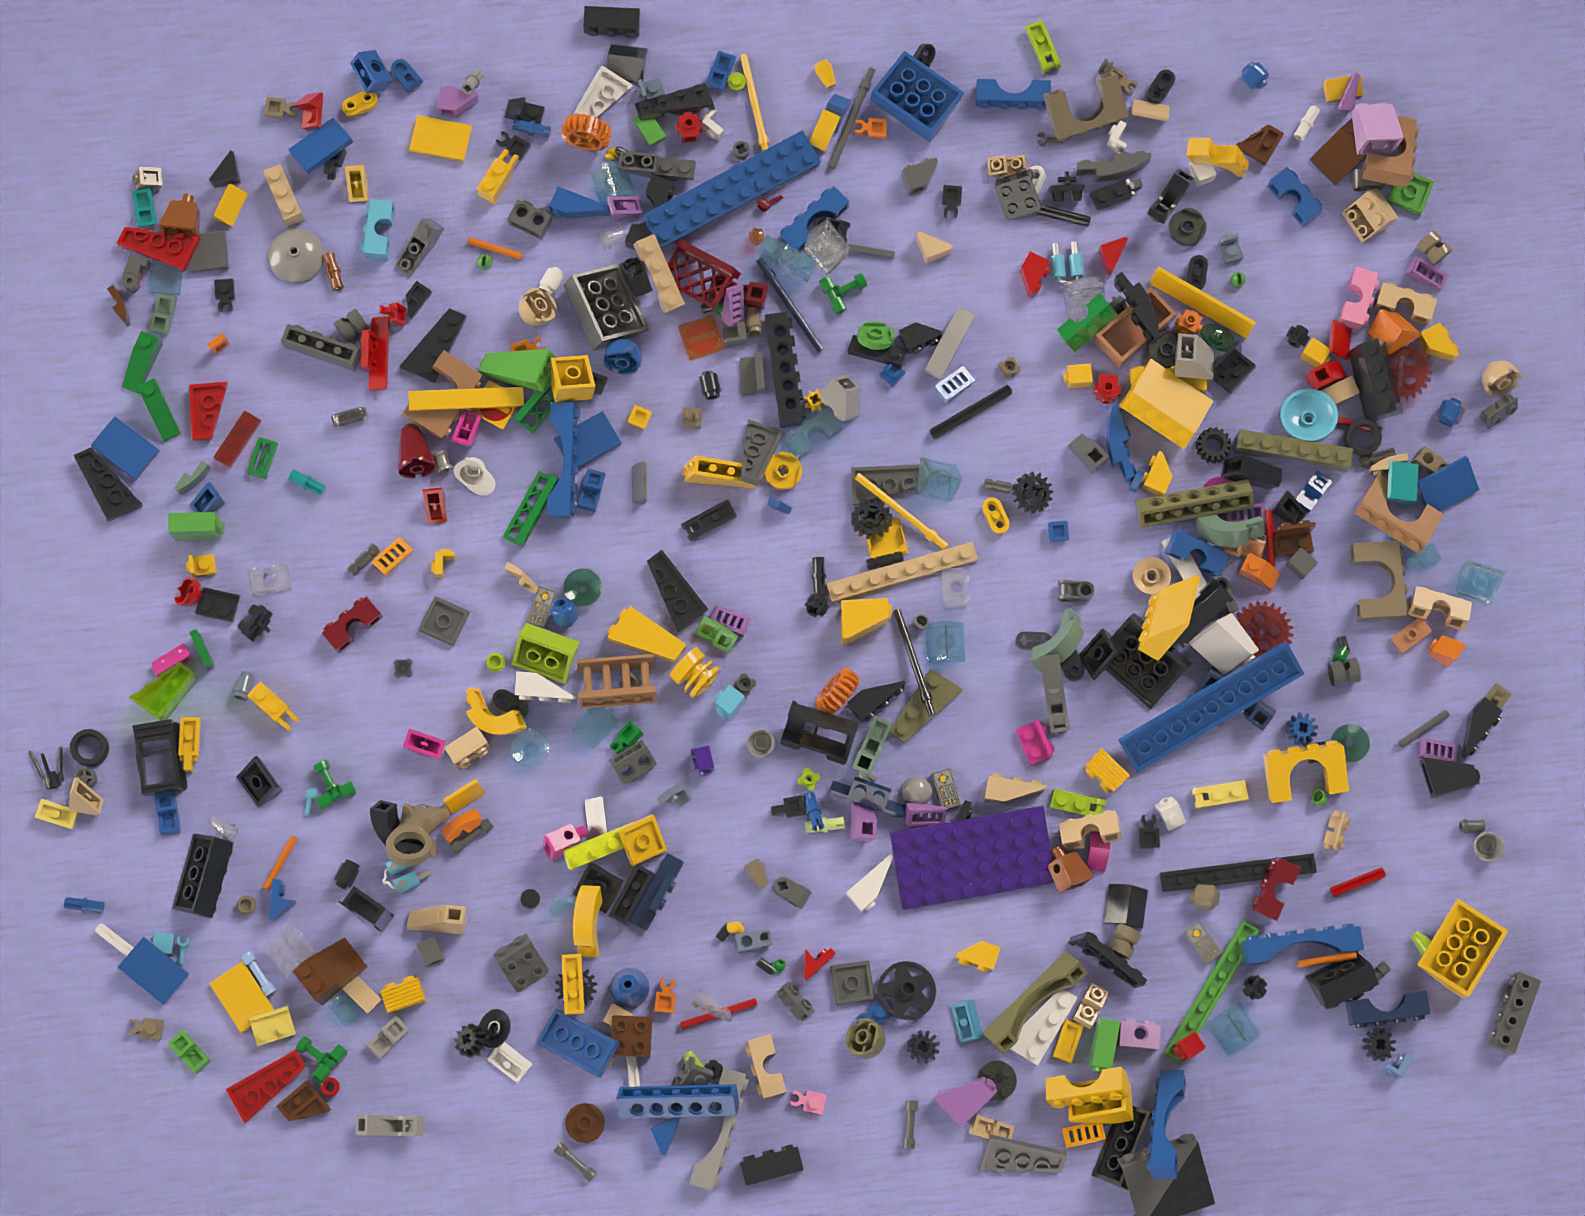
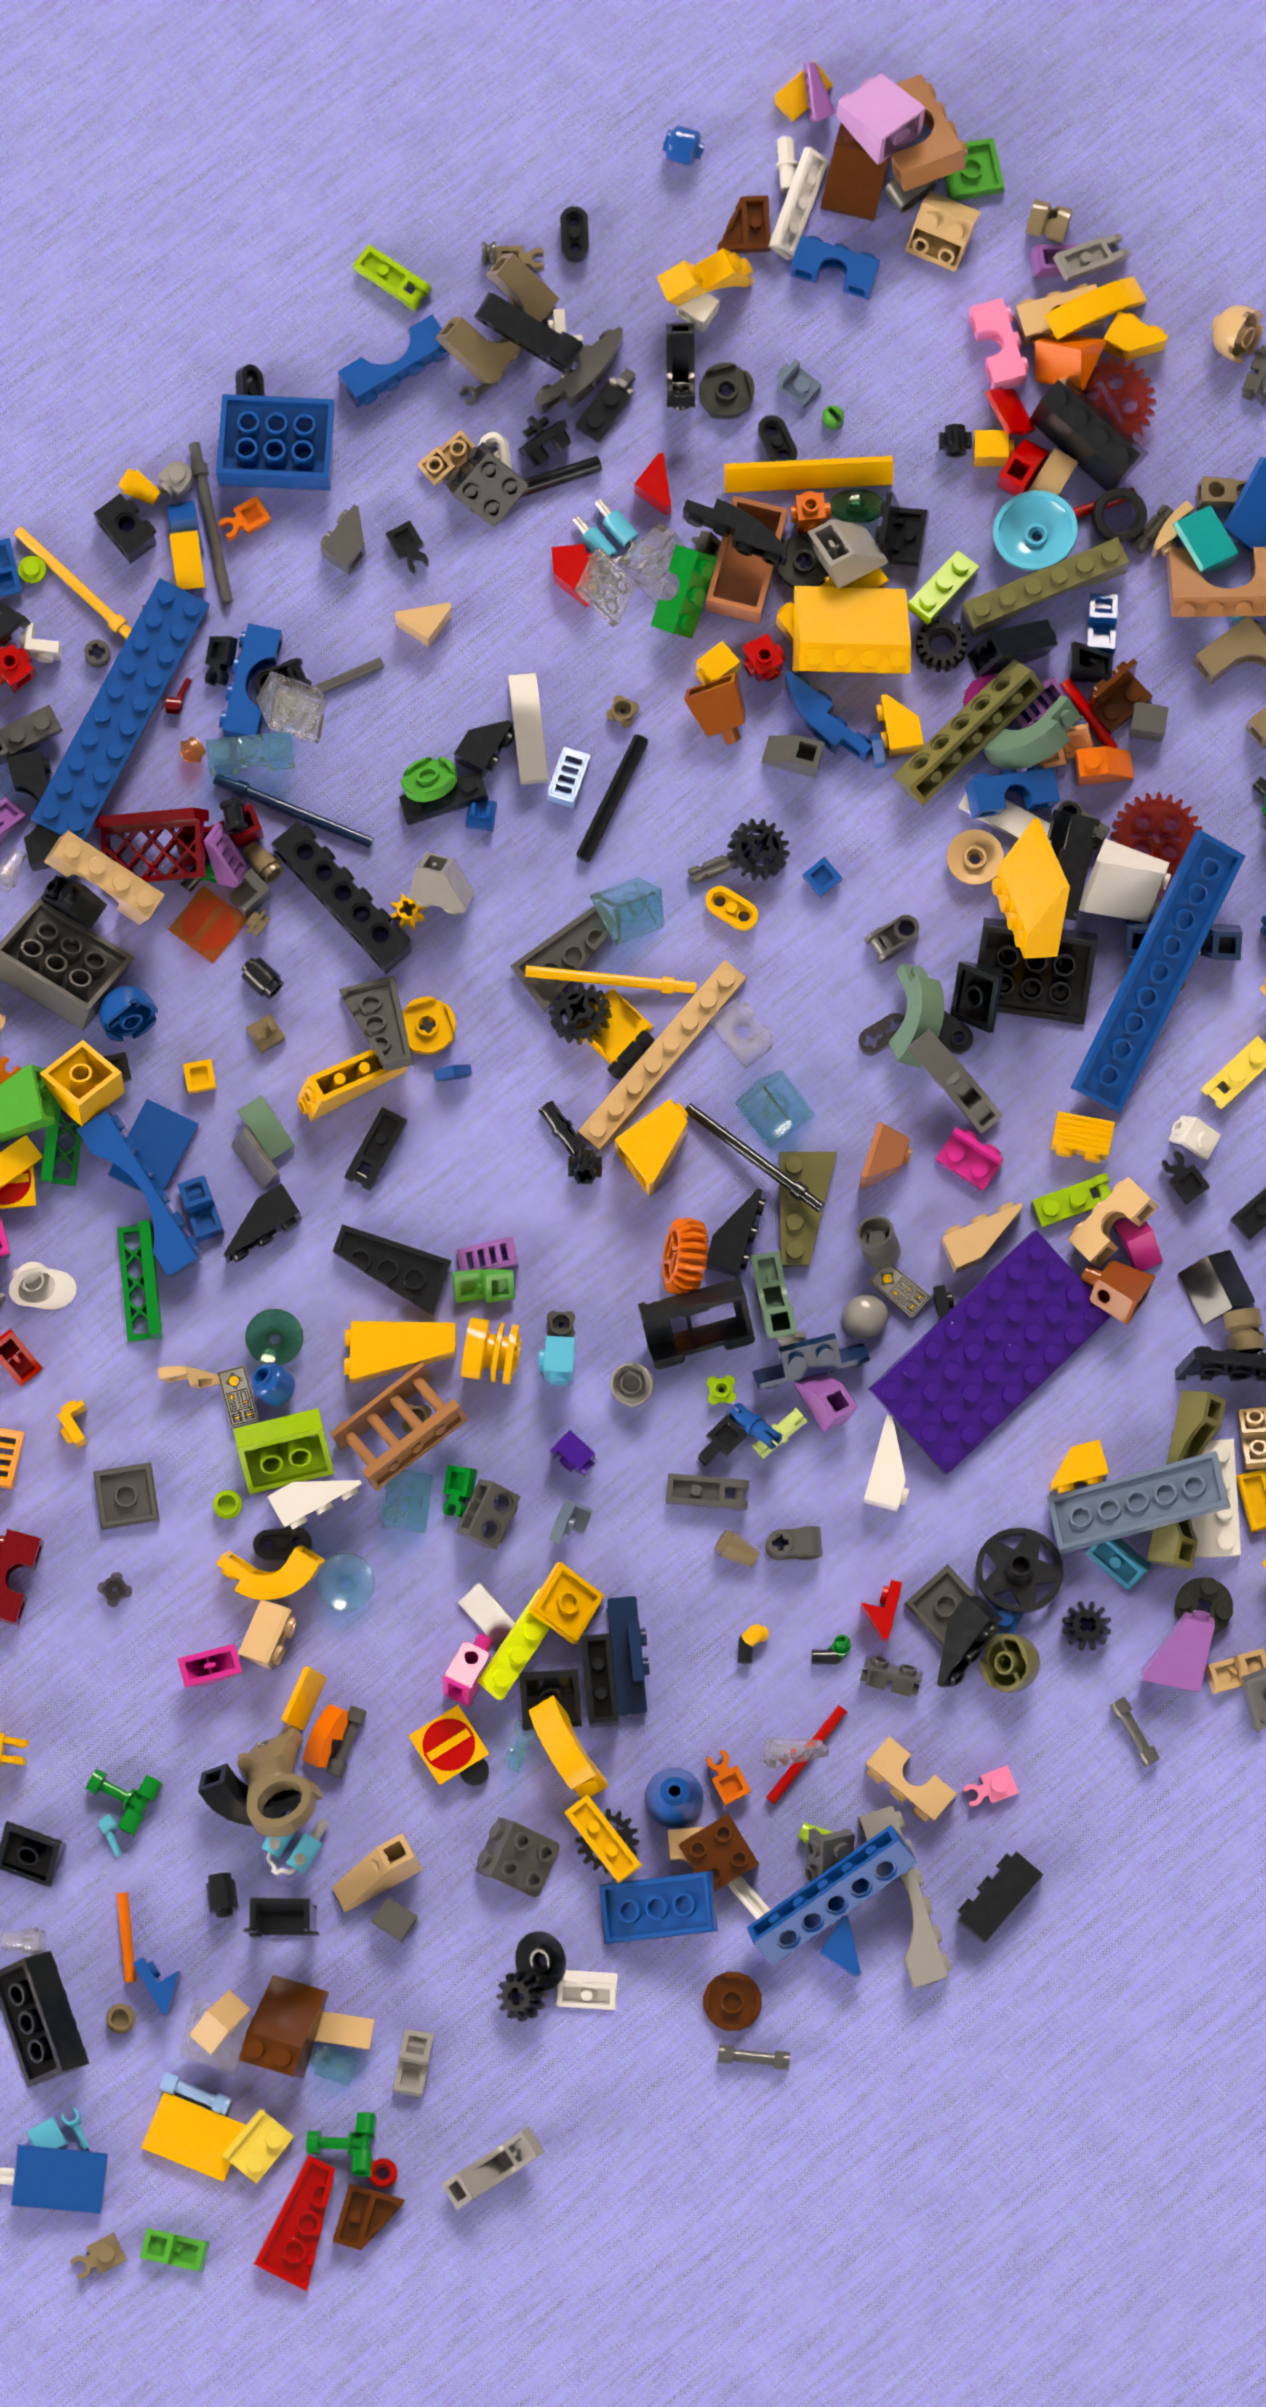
camera: 30 degrees left, 0 degrees up
yellow brick [380,975,427,1014] -> none
black plate [704,1060,723,1079] -> none
sand blue leg [733,929,773,954] -> none
dark grey panel [740,352,765,395] -> none
clear light blue arch [784,407,844,460] -> none
green bar [819,273,867,315] -> none
medium lavender slope [904,803,947,827] -> none
dark grey hinge [913,614,929,631] -> none
tan slope [1131,99,1170,121] -> none
blue head [1436,398,1465,427] -> none
none -> black brick [93,494,157,564]
none -> light grey plate [158,461,193,501]
none -> tan slope [189,1990,252,2055]
none -> black plate [205,636,238,686]
none -> black bush [219,799,248,834]
none -> black slope [224,1183,302,1263]
none -> sand green slope [237,1095,295,1160]
none -> dark tan plate [244,909,270,936]
none -> piece [409,1705,489,1786]
none -> black beam [474,292,584,374]
none -> clear tile [574,548,638,627]
none -> dark grey plate [666,1473,750,1511]
none -> dark orange torso [684,672,746,745]
none -> white tile [769,147,829,260]
none -> dark grey wheel [856,1216,901,1269]
none -> nougat slope [859,1122,913,1189]
none -> plate [907,550,980,625]
none -> black slope [937,1596,1003,1687]
none -> yellow slope [1044,277,1147,340]
none -> sand blue plate [1047,1451,1231,1554]
none -> light grey hinge [1053,233,1131,282]

